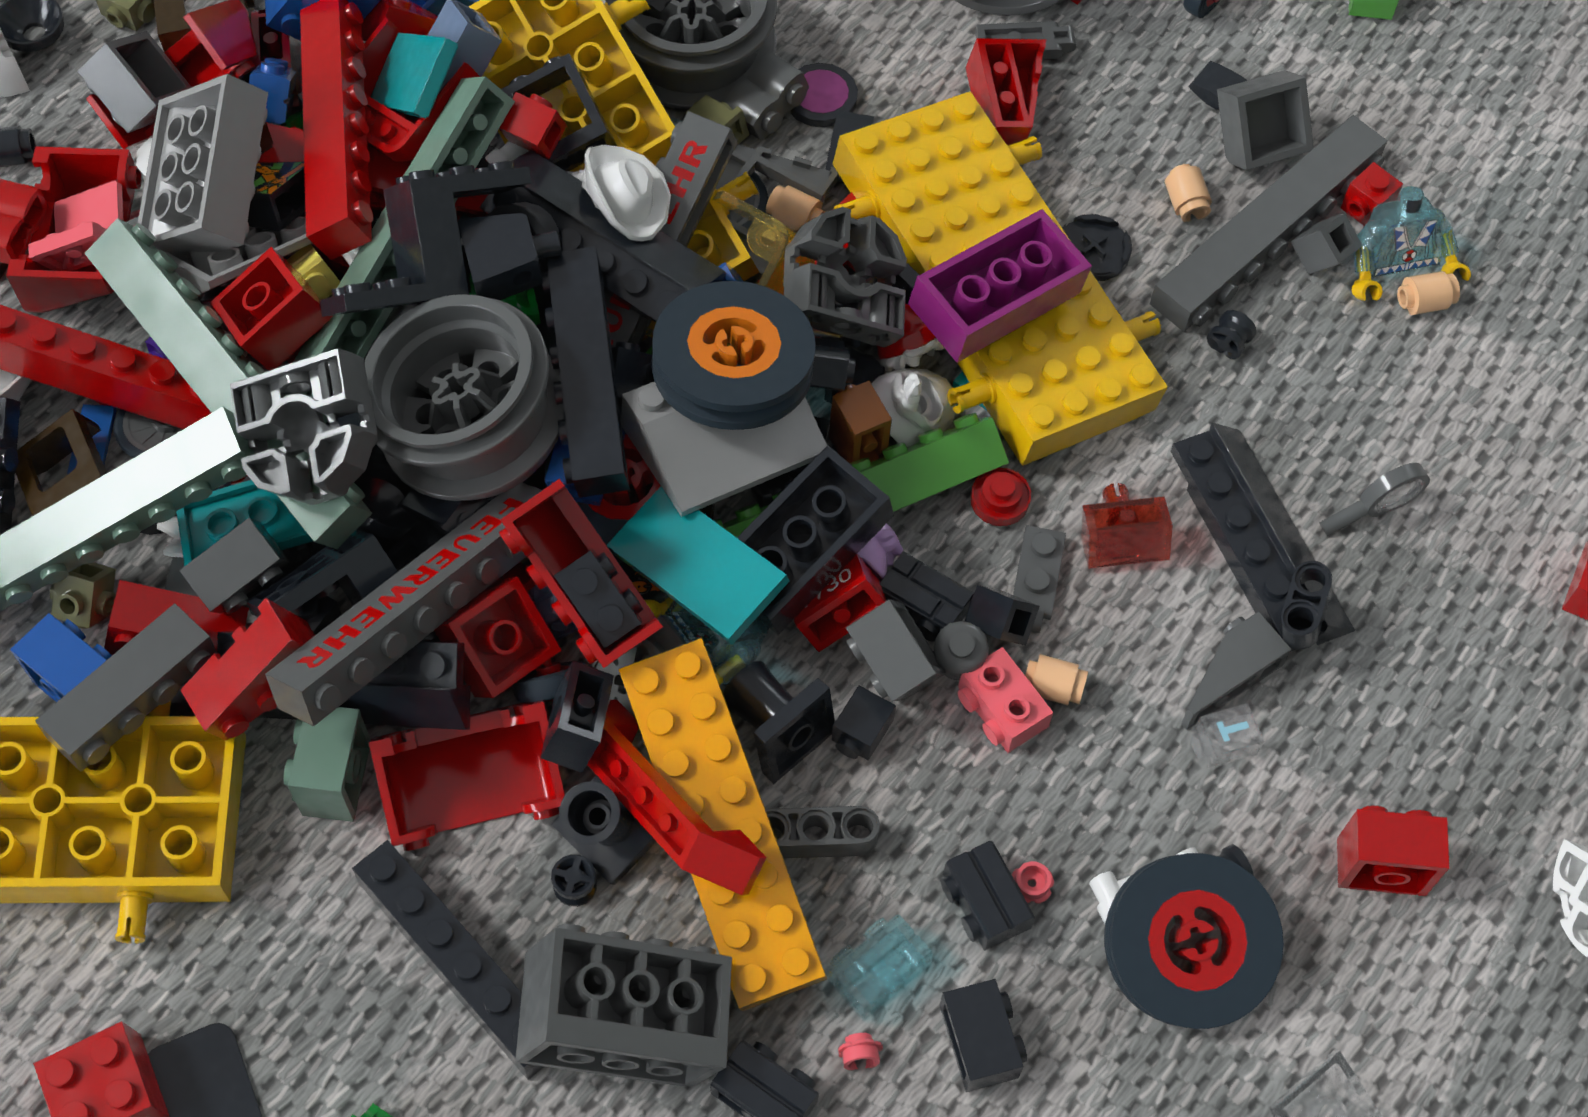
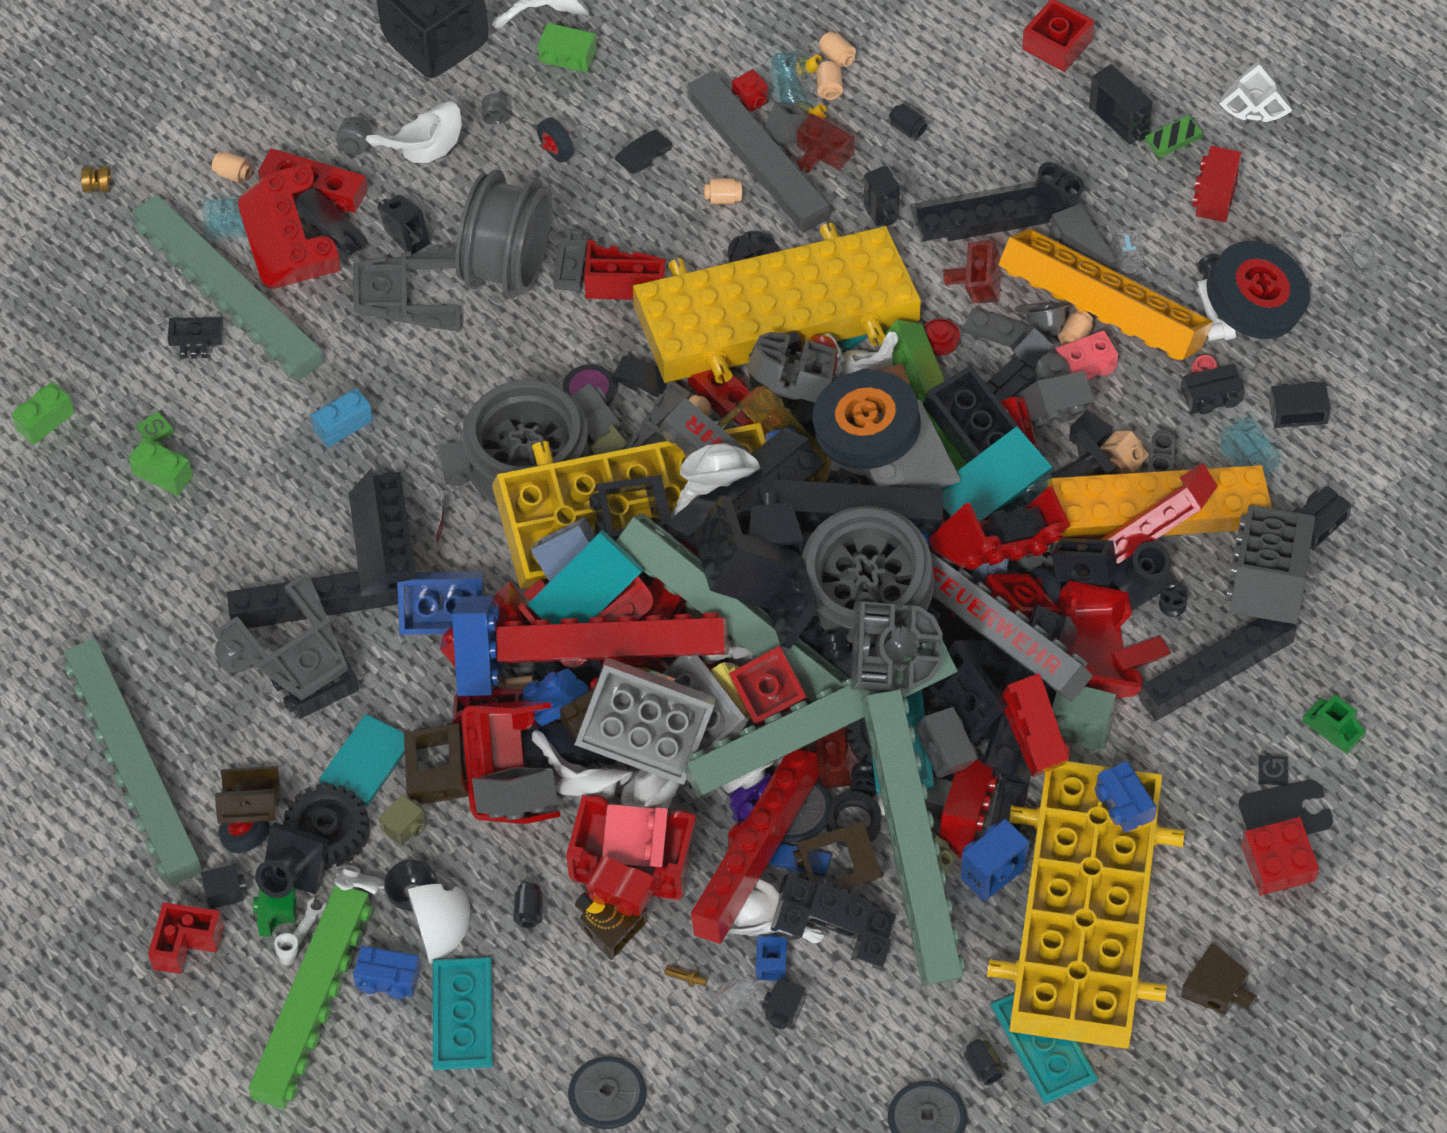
camera: 75 degrees left, 5 degrees down
dark grey brick [35,603,218,772] -> none
red brick [499,92,567,160] -> none
coral plate [838,1033,883,1070] -> none
magenta brick [908,209,1092,363] -> none
black wheel [1207,310,1257,359] -> none
dark grey piece [1217,70,1314,170] -> none
dark grey piece [1319,463,1430,536] -> none
none -> clear red brick [797,113,855,173]
none -> light nougat brick [819,31,856,68]
none -> black brick [864,166,900,226]
none -> black brick [889,103,928,139]
none -> light orange brick [999,228,1214,360]
none -> dark grey piece [1014,302,1070,336]
none -> black window [1089,64,1153,145]
none -> blue brick [1094,761,1157,832]
none -> light nougat brick [1100,431,1149,474]
none -> red piece [1111,636,1171,673]
none -> bright green tile [1145,115,1203,158]
none -> black tile [1258,755,1288,785]

